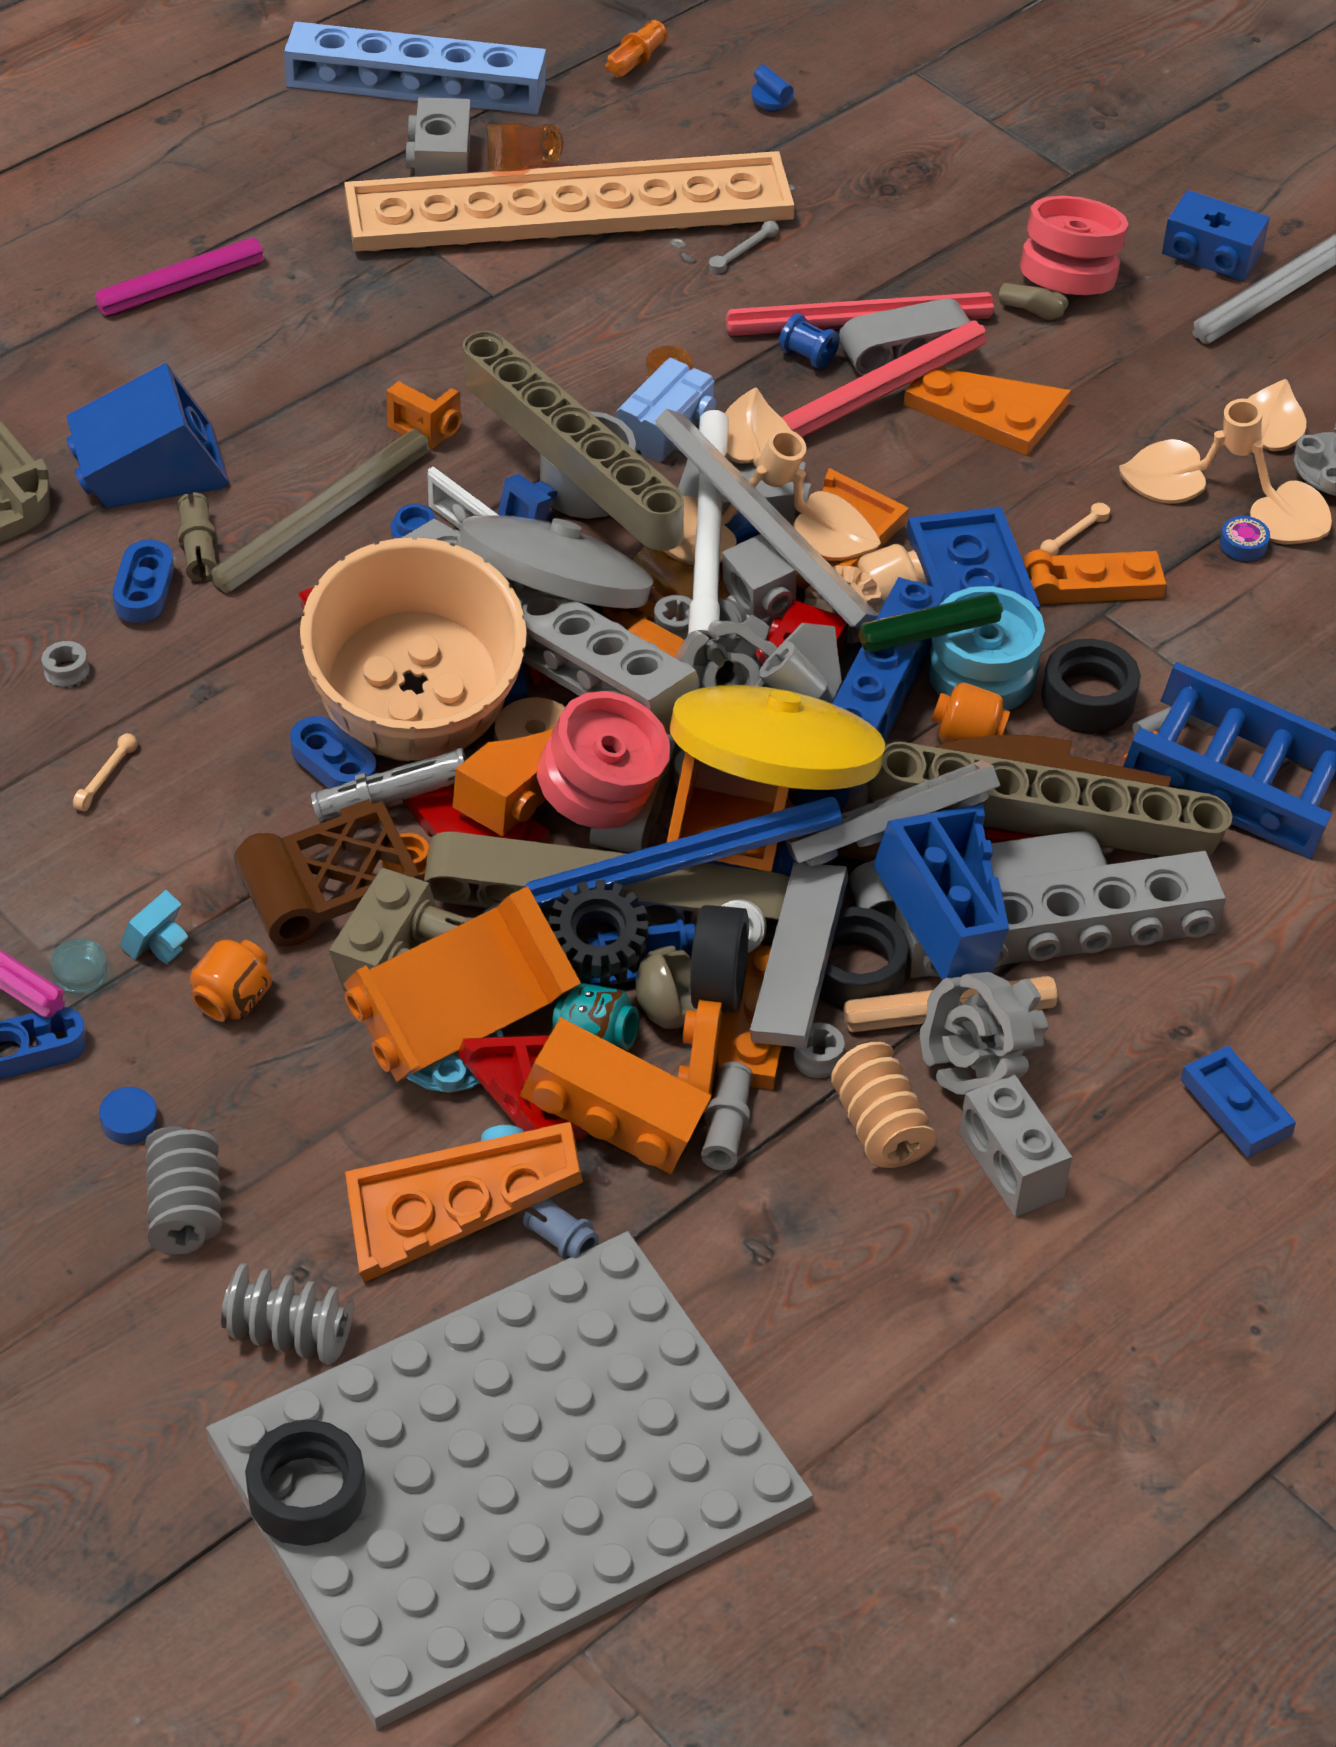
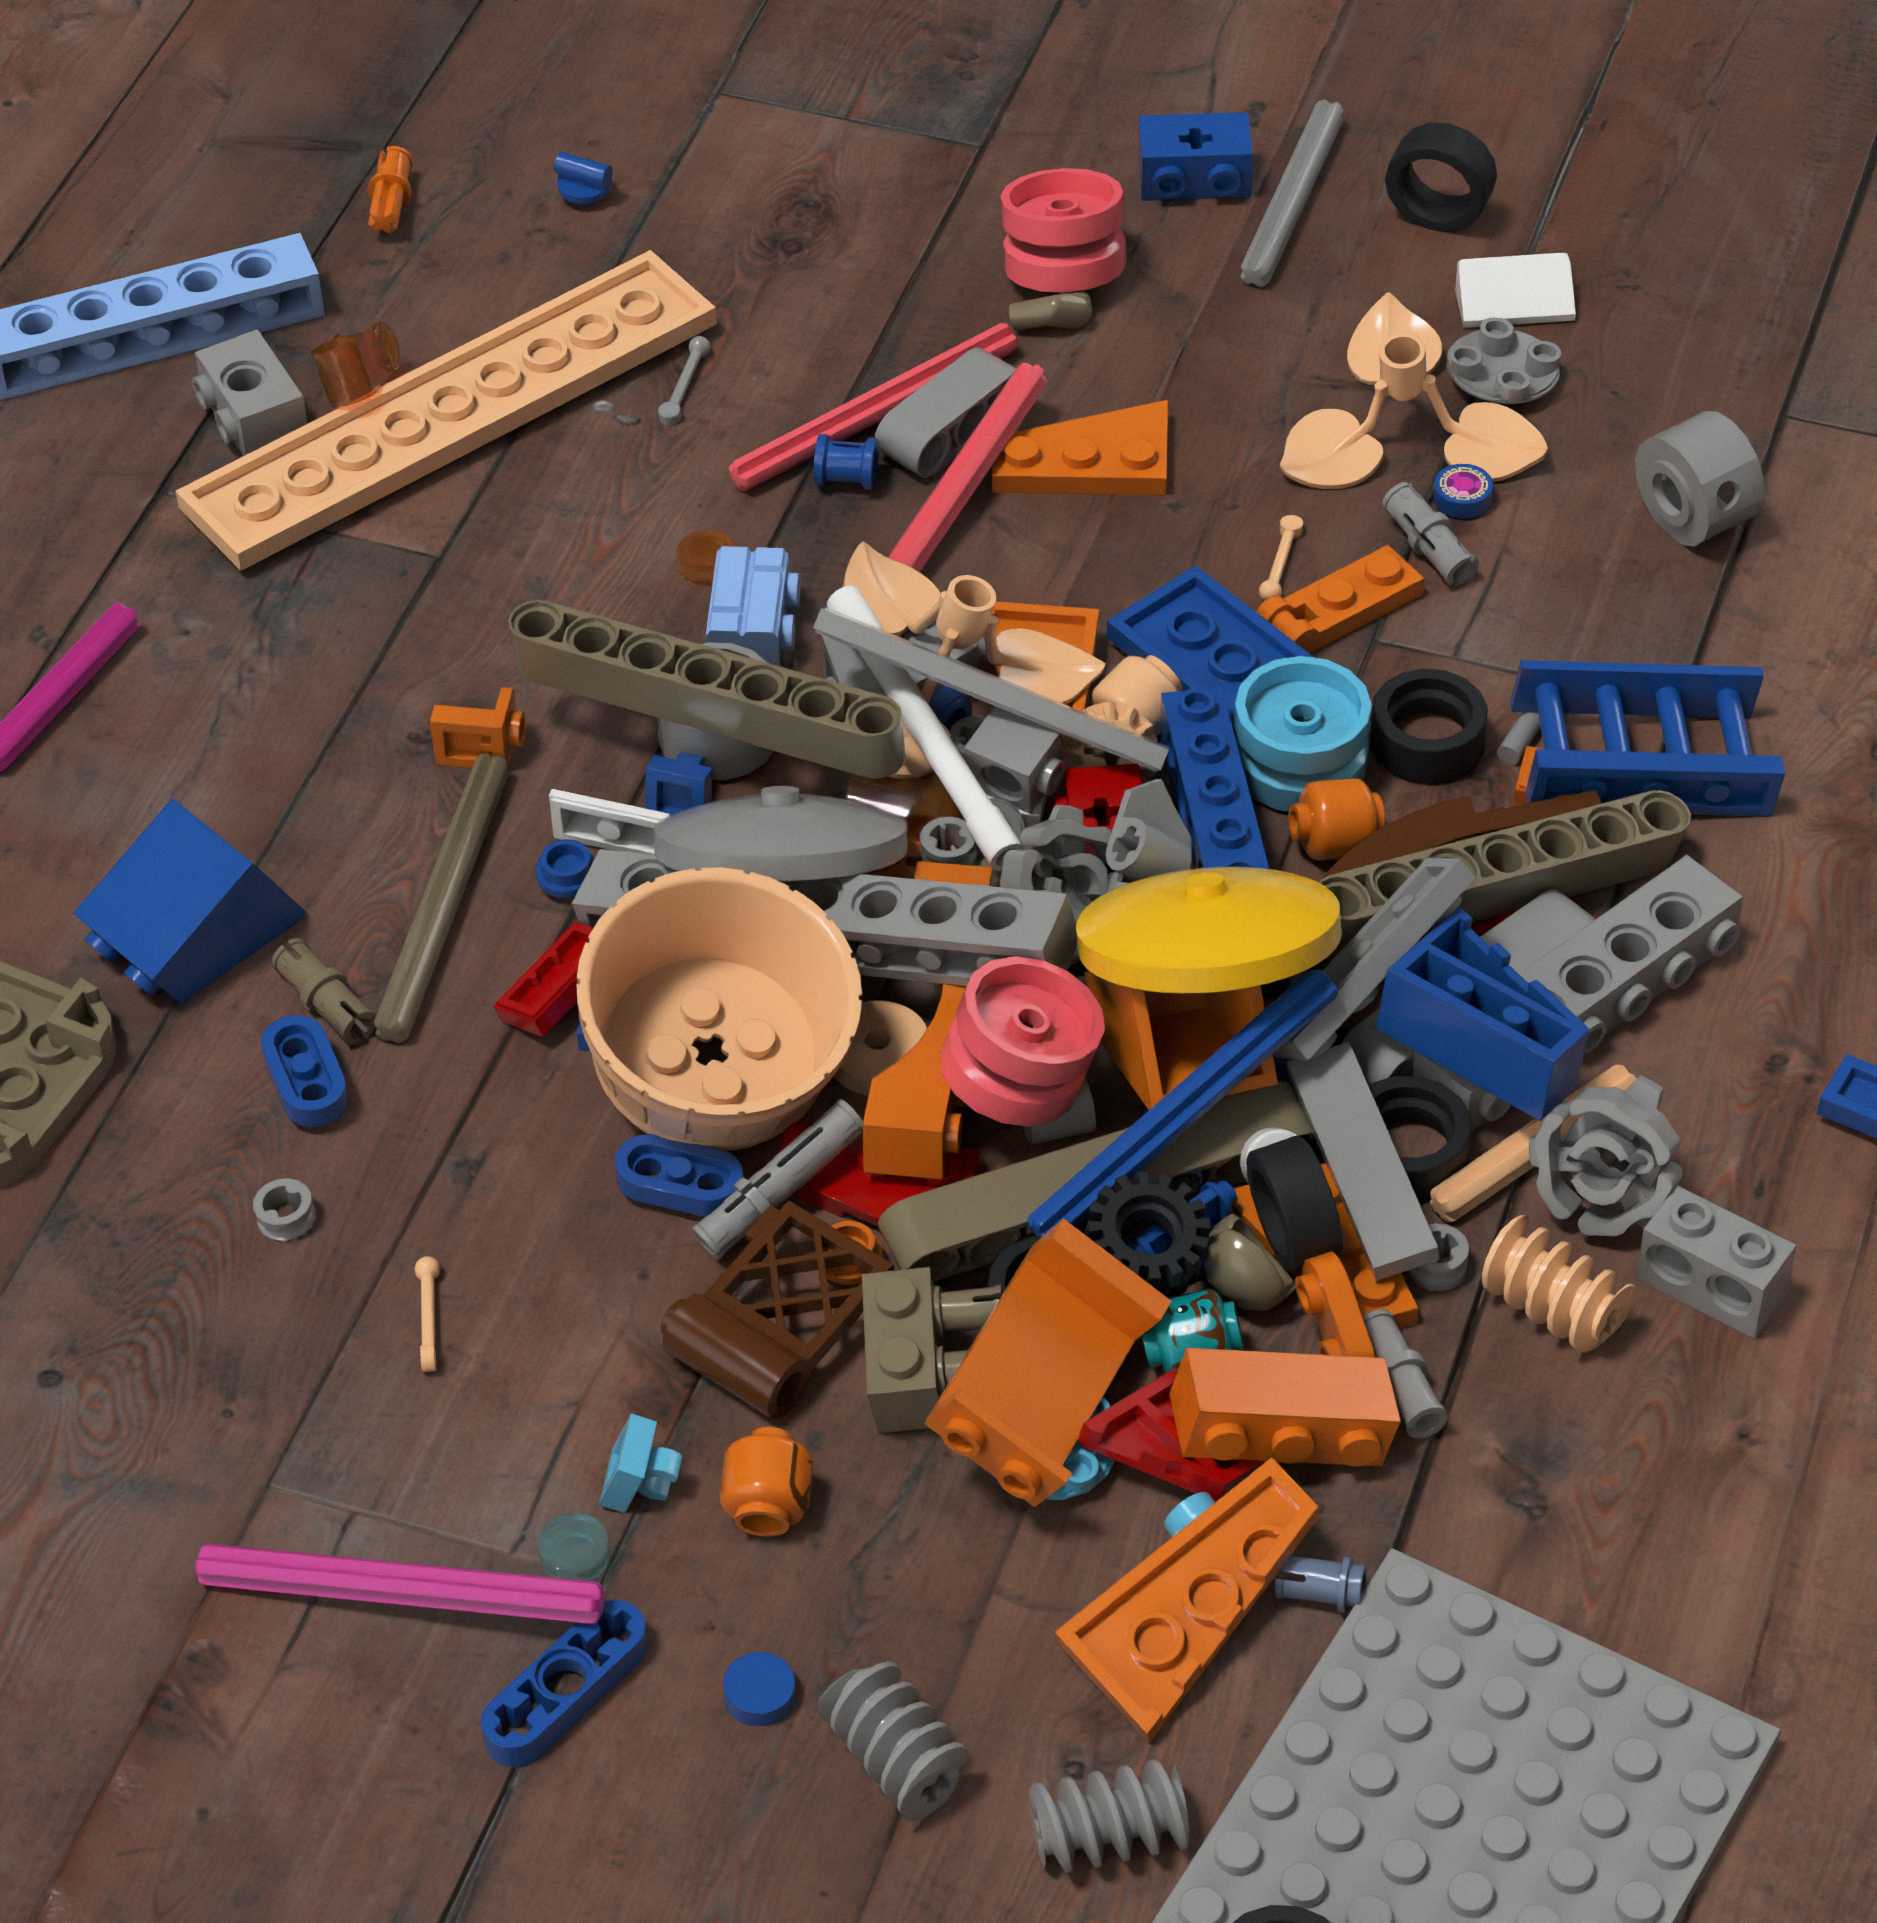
camera: 25 degrees left, 0 degrees up
dark green axle [858,593,1003,653] -> none
none -> light grey pin [1382,482,1479,586]

